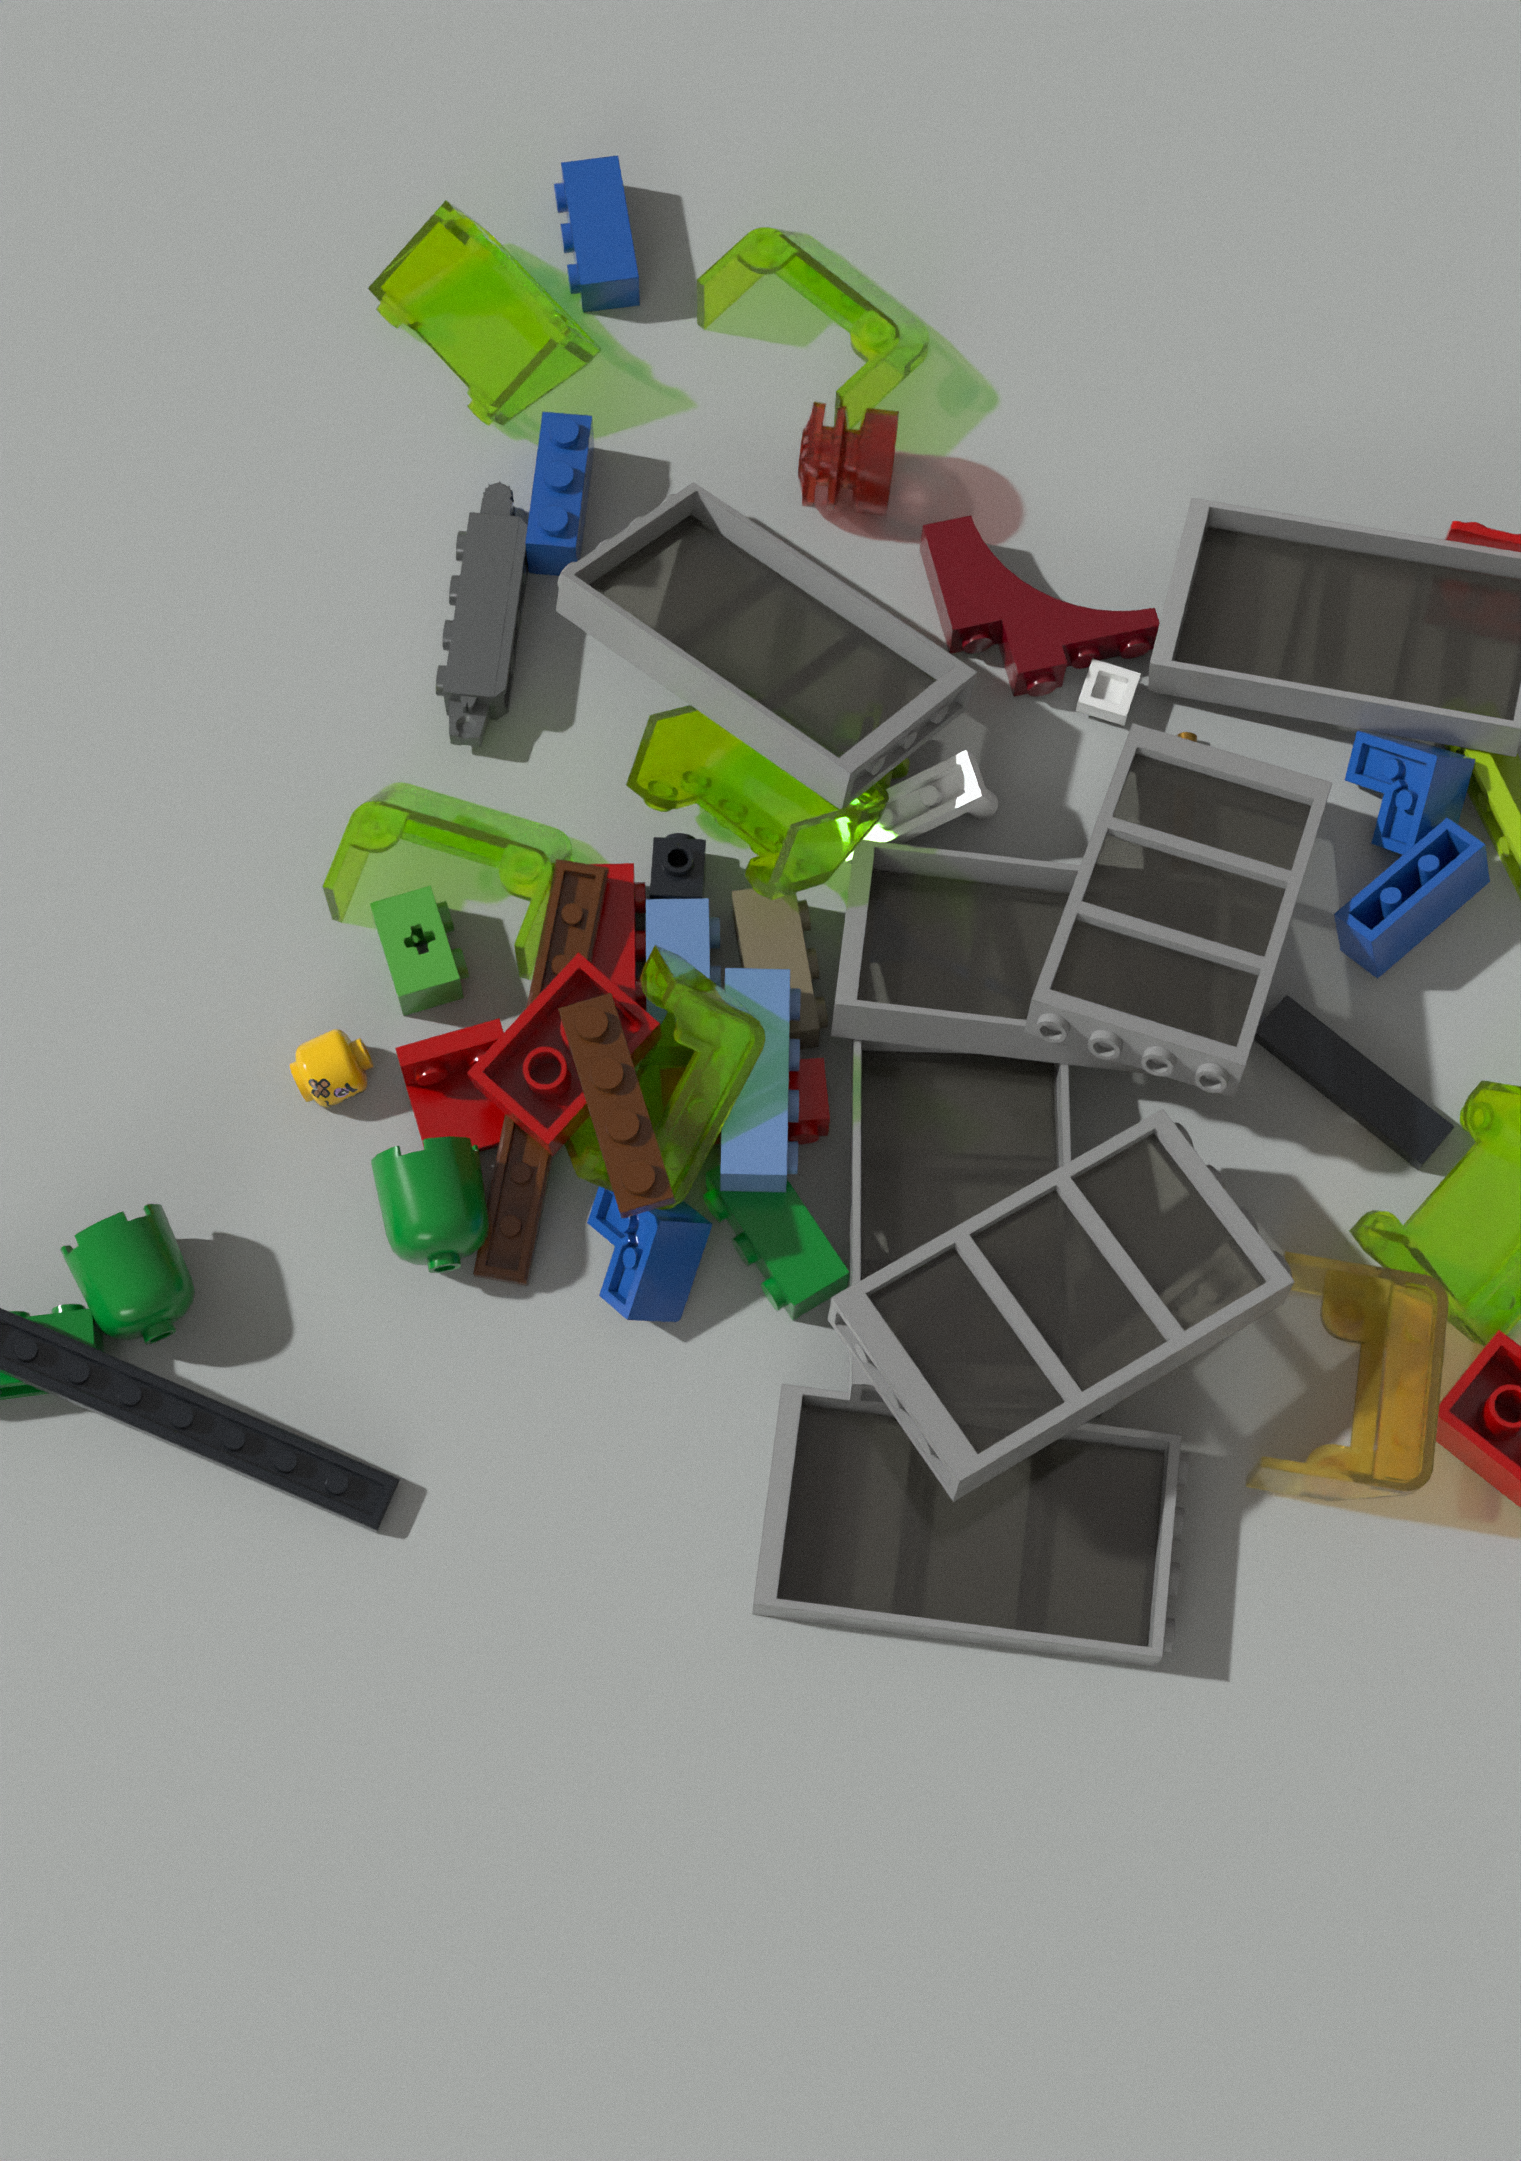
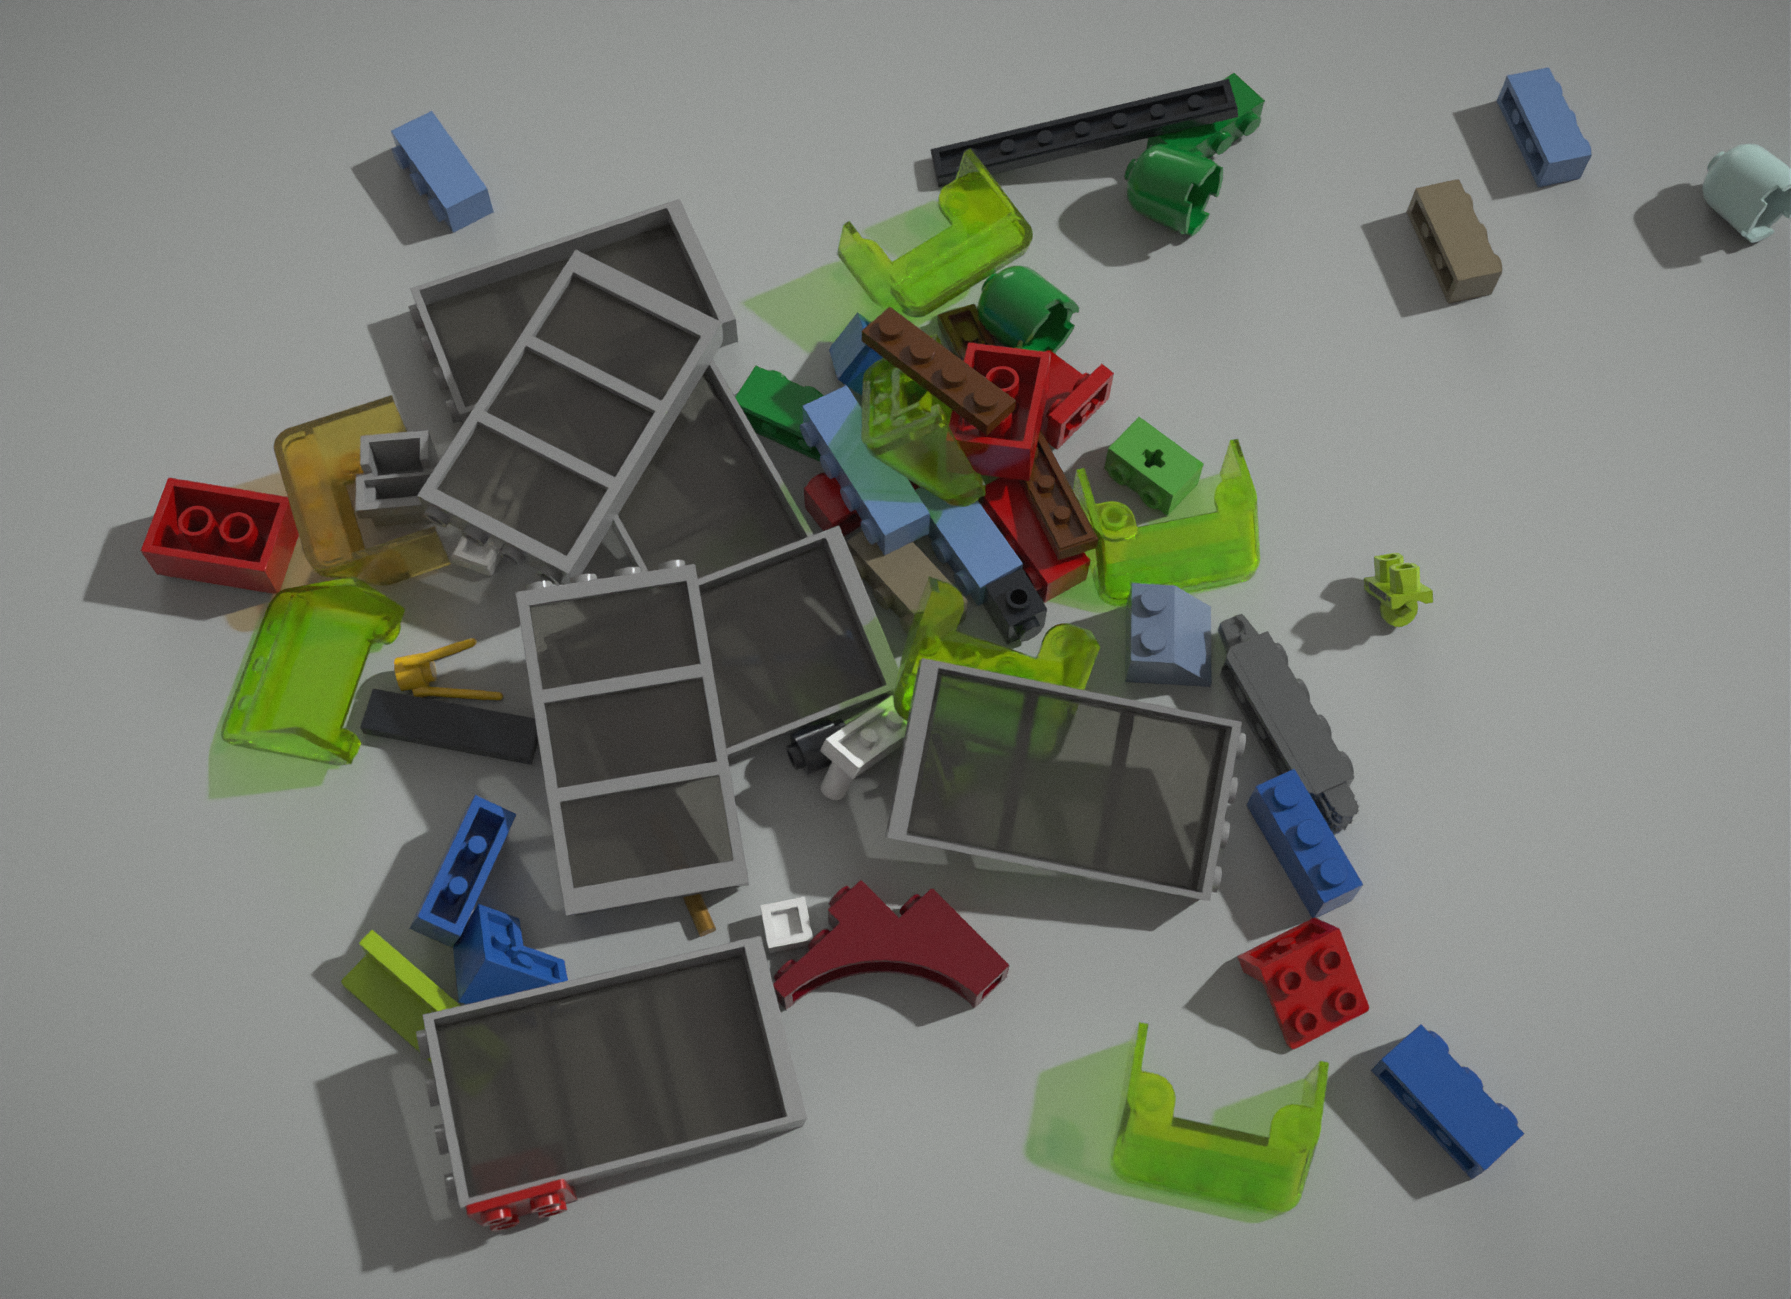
camera: 150 degrees right, 5 degrees down
yellow head [290,1029,374,1108] -> none
clear neon green windscreen [368,200,601,426] -> none
clear red wheel [798,402,899,516] -> none
none -> light grey plate [355,430,440,527]
none -> medium blue brick [391,111,494,233]
none -> yellow plant [394,638,503,701]
none -> black brick [786,718,846,775]
none -> clear neon green windscreen [837,149,1033,317]
none -> sand blue slope [1125,583,1212,687]
none -> red bracket [1237,917,1369,1049]
none -> lime hips [1364,553,1433,627]

